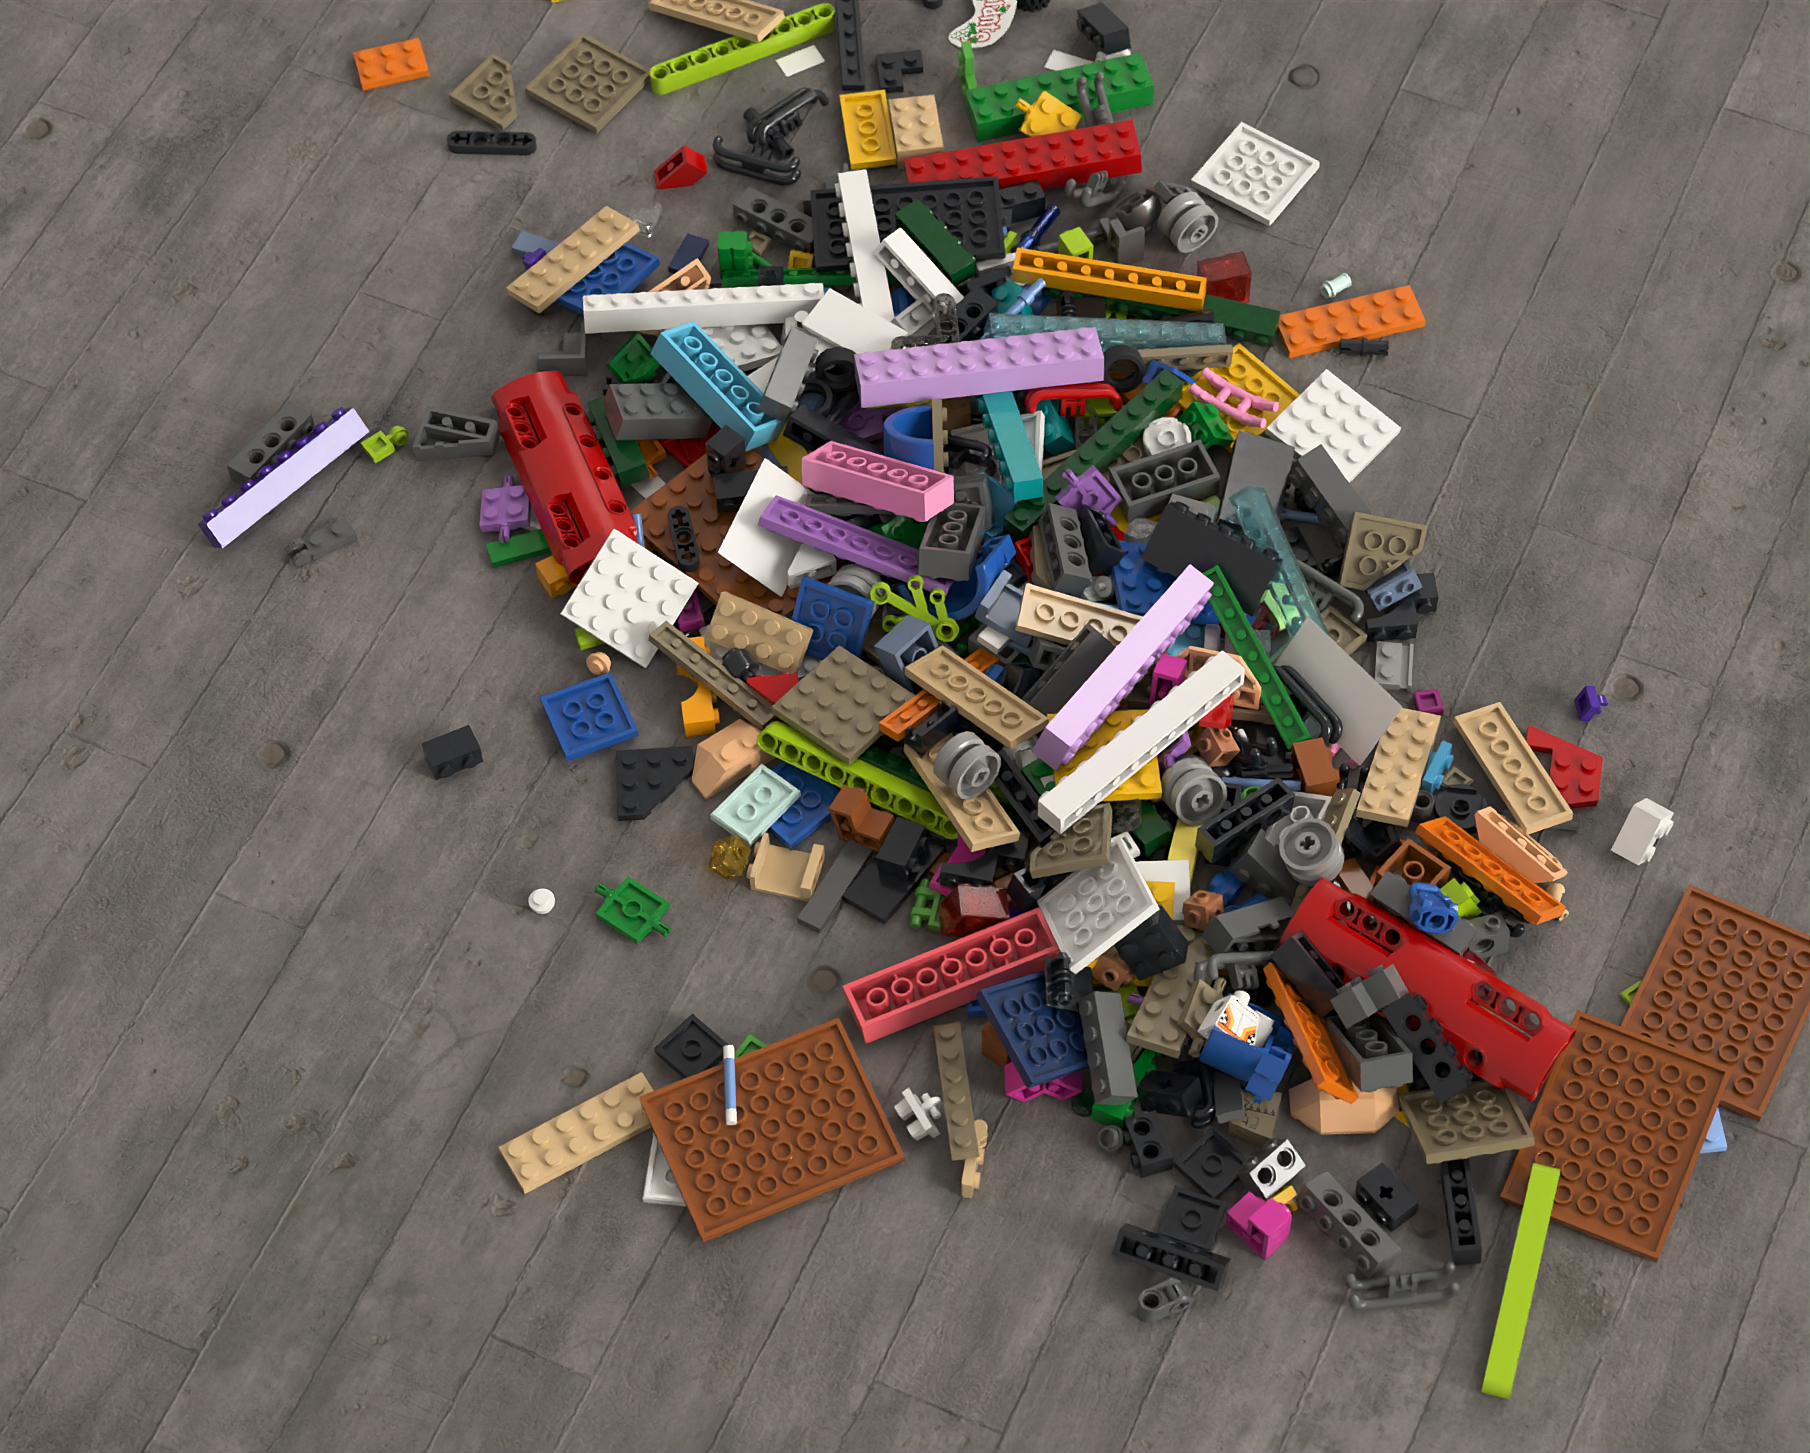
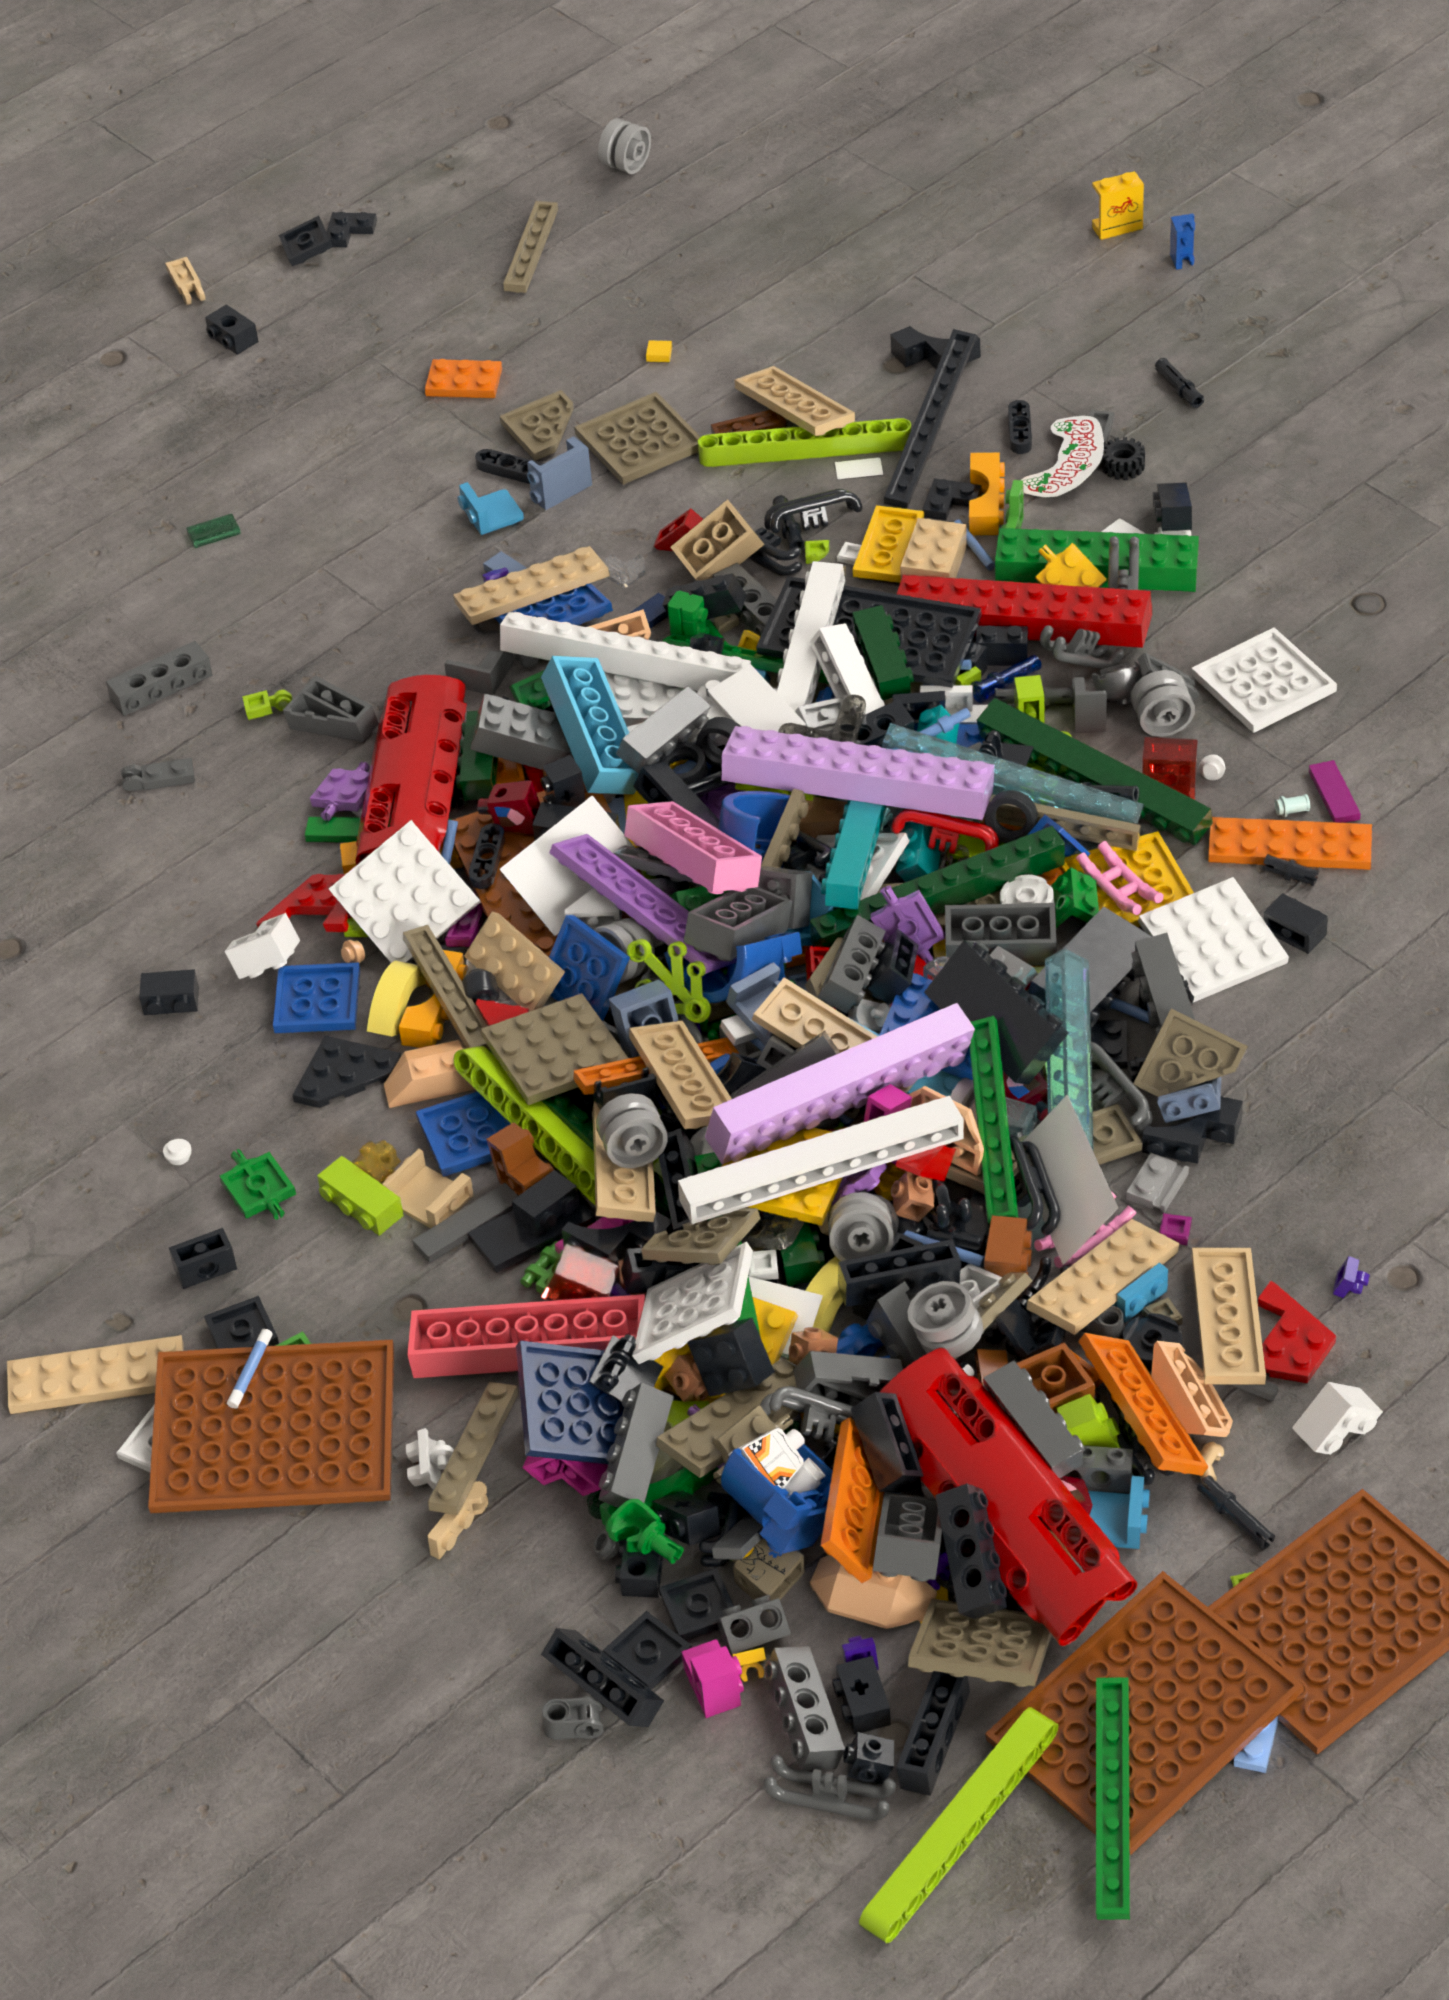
camera: 25 degrees right, 10 degrees down
brick [198,407,369,548] -> none
light aqua tile [710,764,801,847] -> none
light orange brick [1013,248,1207,312] -> none
dark grey brick [1330,964,1409,1029] -> none
blue piece [1408,882,1459,934] -> none
none -> tan hinge [165,257,205,305]
none -> black brick [169,1228,237,1289]
none -> clear green tile [186,514,241,548]
none -> black brick [205,304,259,355]
none -> white brick [225,913,300,979]
none -> red wing [256,874,352,932]
none -> lime brick [317,1156,404,1236]
none -> light yellow arch [367,960,426,1037]
none -> dark azure bracket [457,482,524,535]
none -> dark red torso [478,781,540,835]
none -> sand blue panel [527,436,592,510]
none -> green piece [605,1499,684,1564]
none -> black brick [662,573,746,620]
none -> tan brick [671,499,764,581]
none -> reddish brown plate [711,409,786,434]
none -> lime tile [805,540,830,564]
none -> white tile [837,542,861,565]
none -> dark purple tile [842,1635,879,1670]
none -> black brick [843,1732,894,1785]
none -> medium blue bar [954,520,995,571]
none -> light orange arch [969,452,1005,535]
none -> dark azure bracket [1088,1476,1150,1549]
none -> green plate [1096,1677,1130,1920]
none -> black pin [1197,1475,1275,1550]
none -> white plate [1199,755,1225,780]
none -> black brick [1263,893,1328,954]
none -> magenta tile [1308,760,1361,823]

